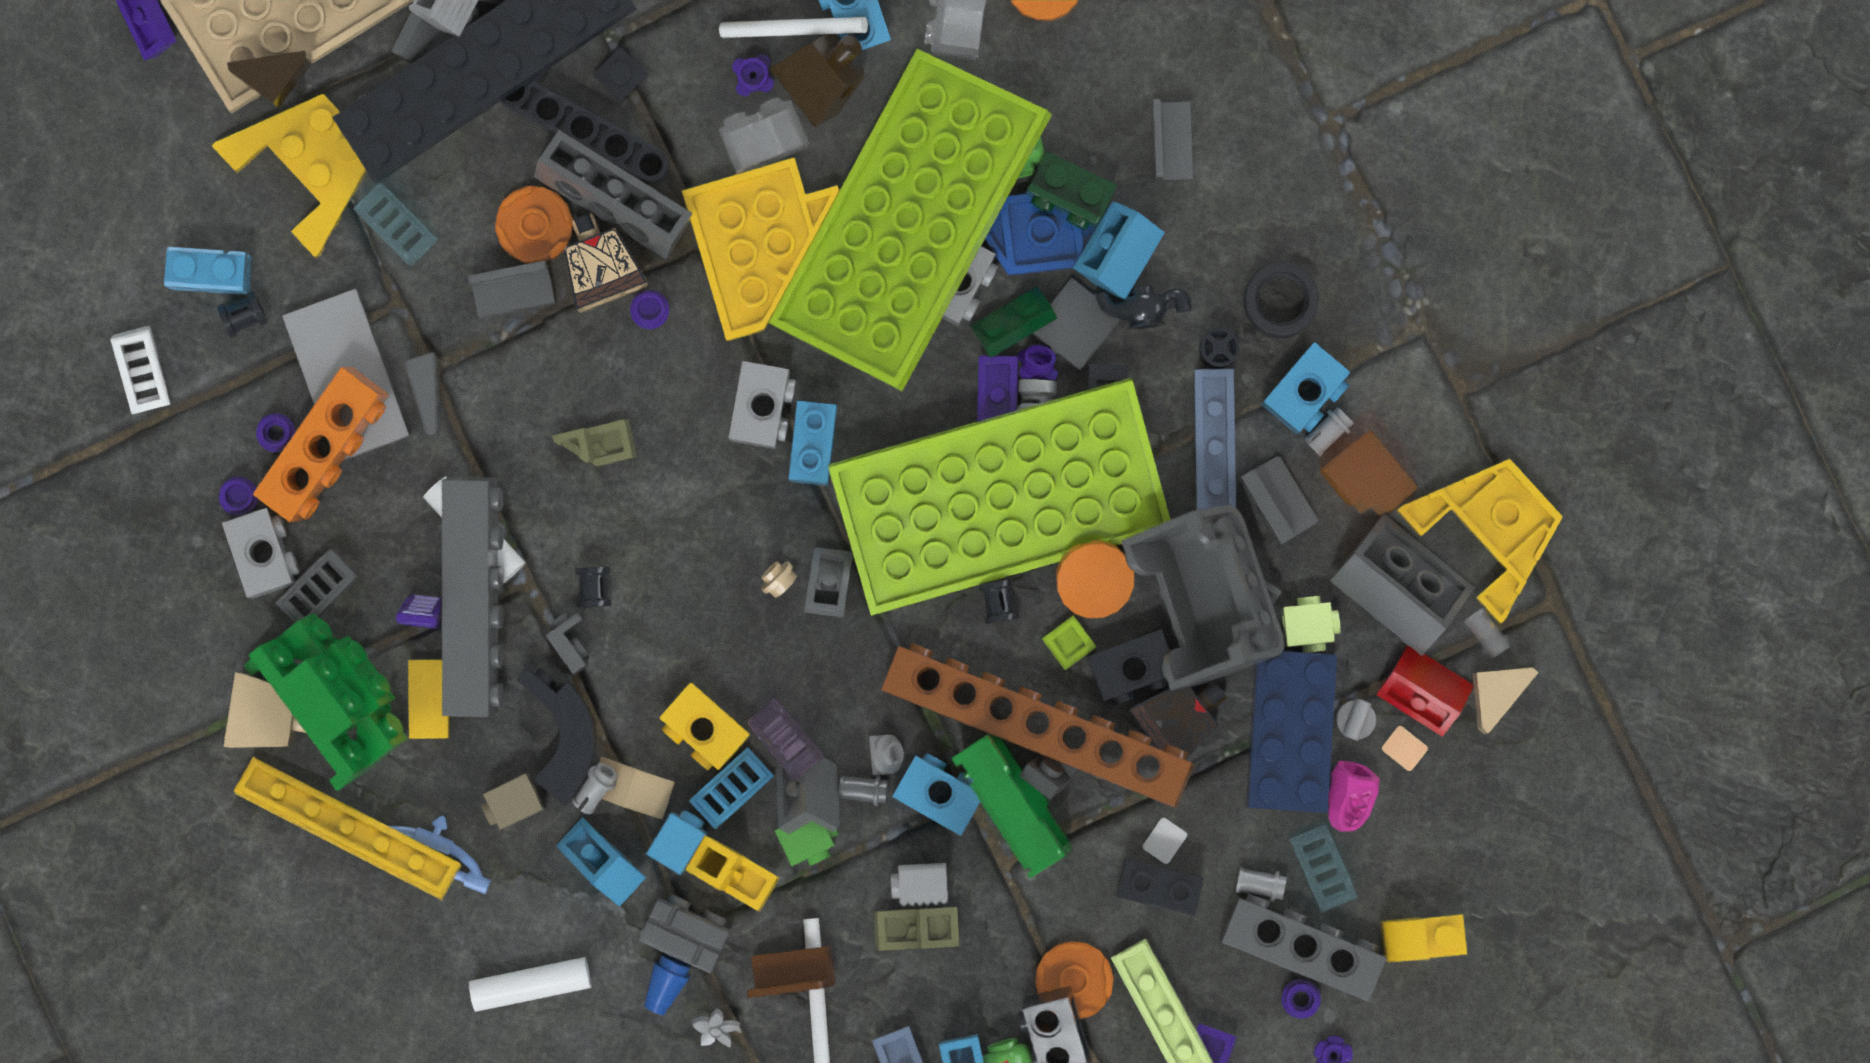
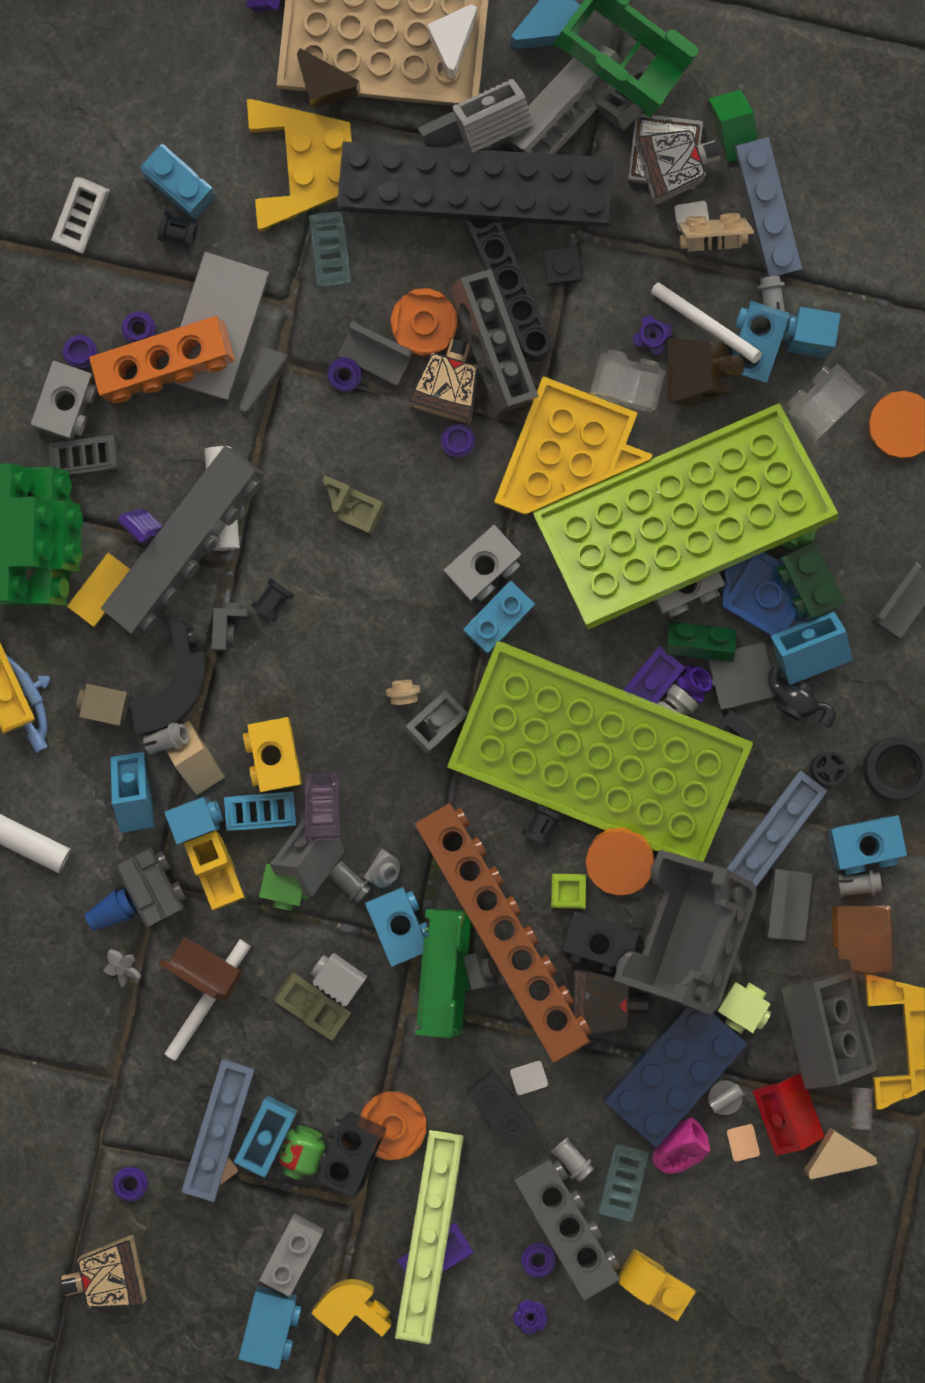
camera: 35 degrees right, 0 degrees up
none -> dark purple plate [328,357,362,391]

